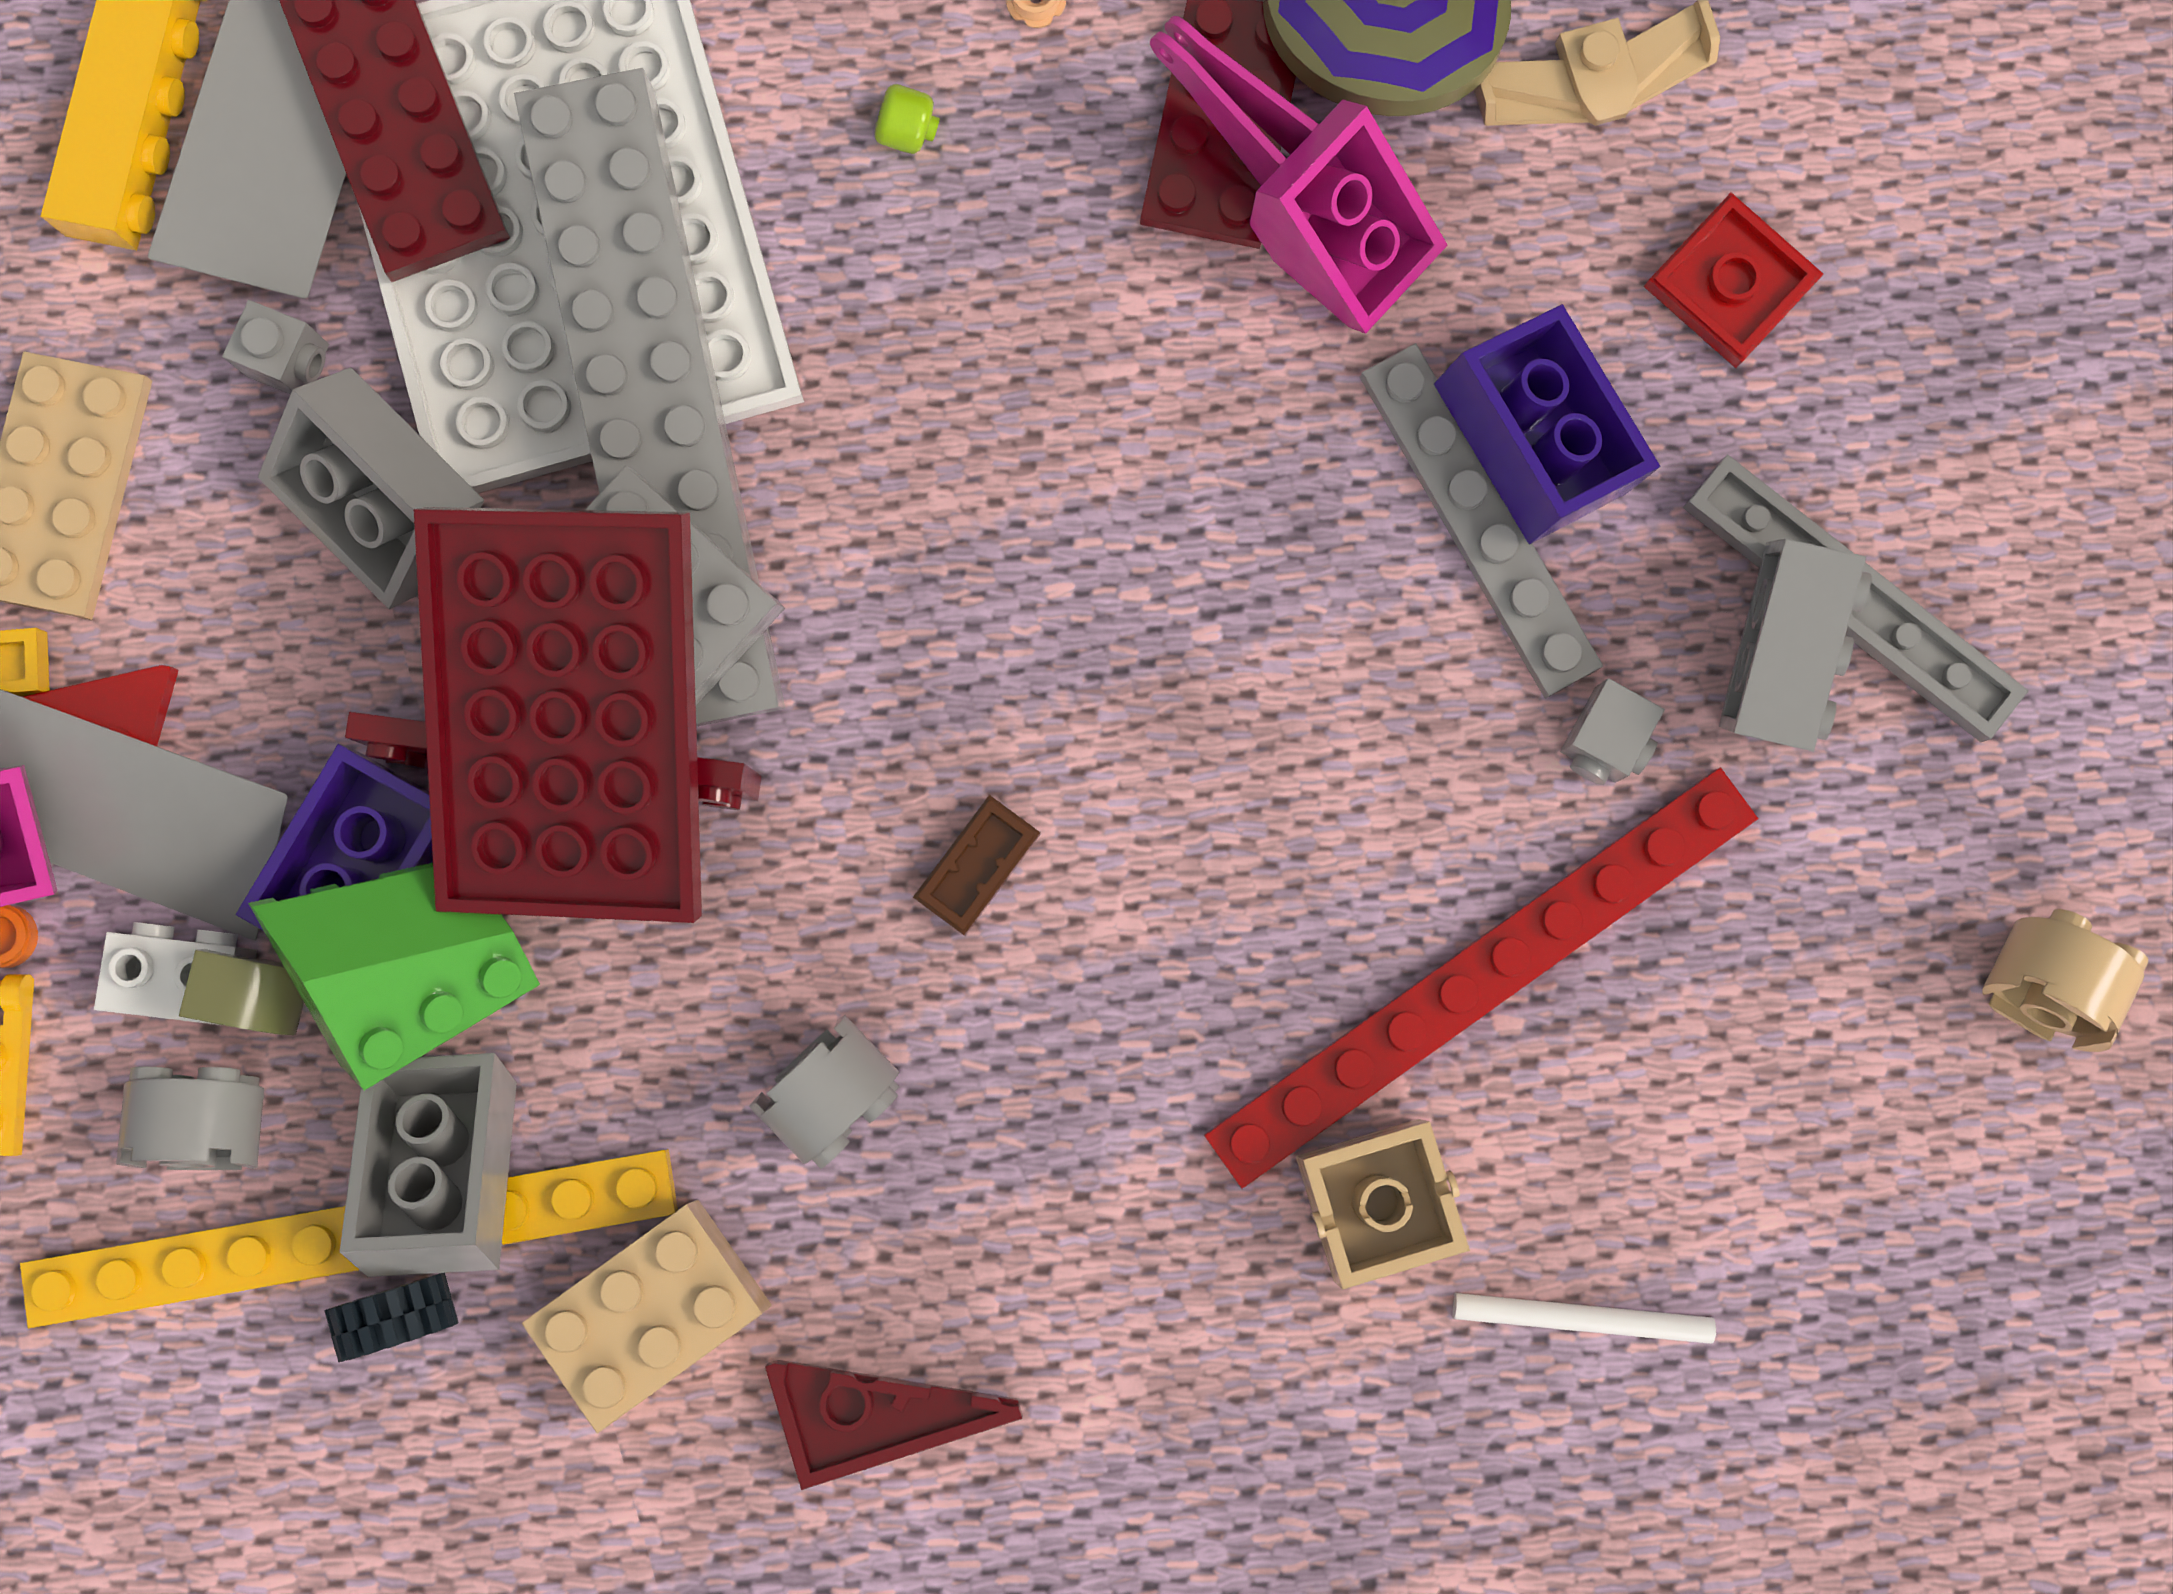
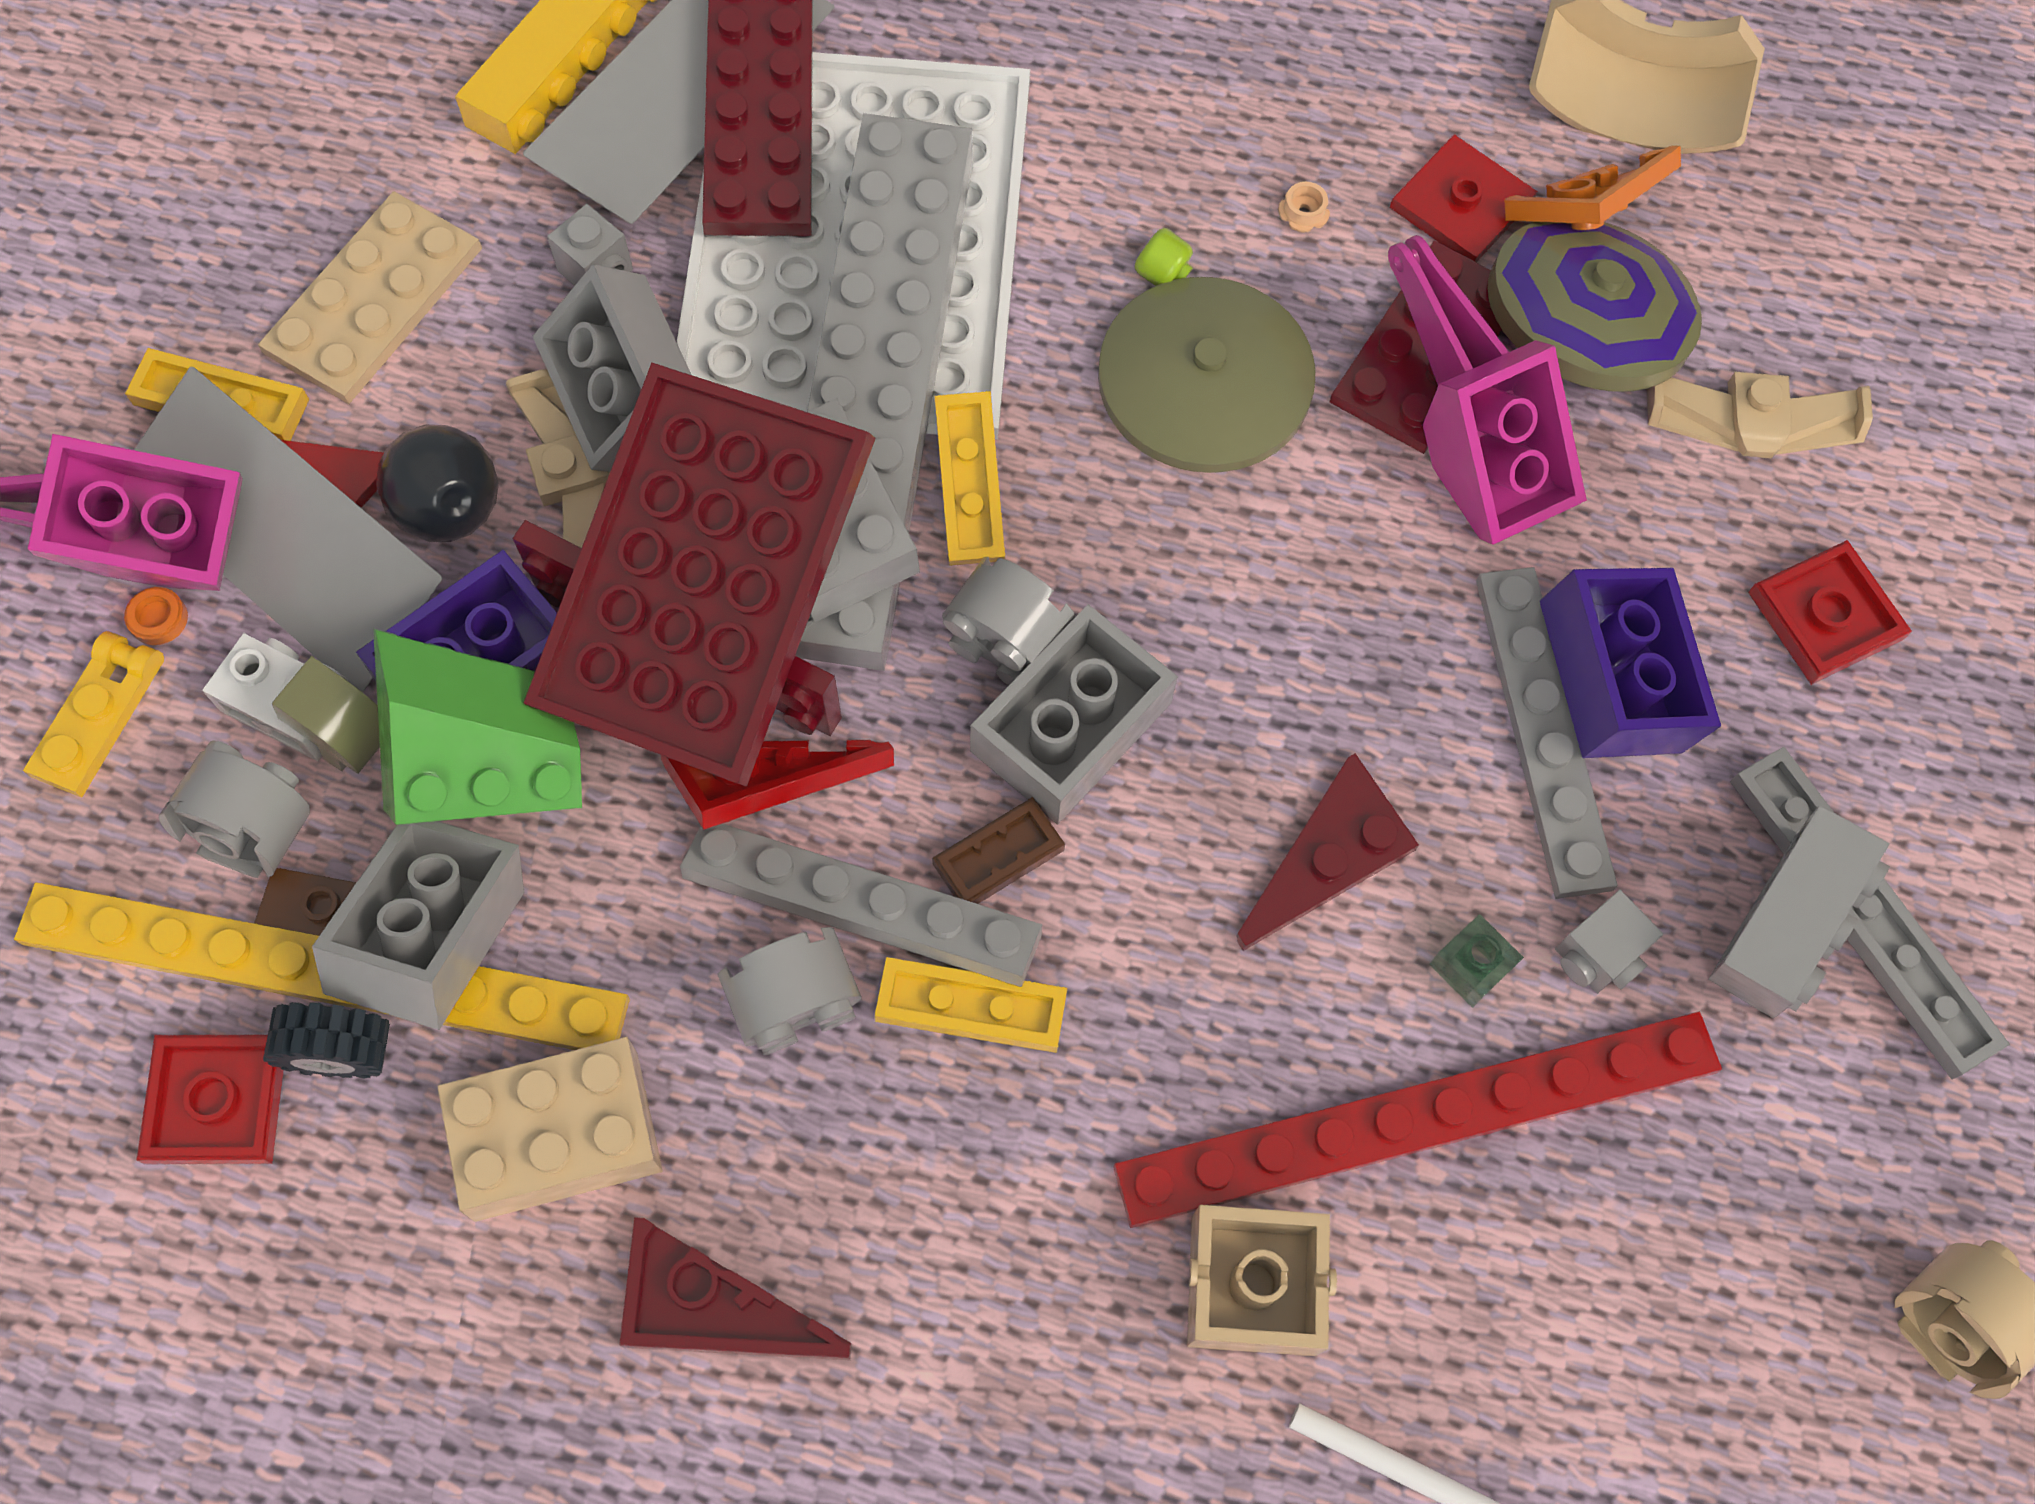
camera: 20 degrees right, 15 degrees down
none -> red plate [136,1035,284,1164]
none -> reddish brown plate [254,868,357,936]
none -> black piece [376,424,499,542]
none -> tan plate [506,369,610,548]
none -> red wing [661,740,894,830]
none -> light grey plate [680,824,1042,987]
none -> yellow plate [875,957,1067,1053]
none -> yellow plate [935,391,1005,566]
none -> light grey brick [942,557,1076,686]
none -> light grey brick [970,604,1178,825]
none -> olive dish [1098,277,1316,473]
none -> dark red wing [1237,753,1419,951]
none -> clear green plate [1429,914,1524,1008]

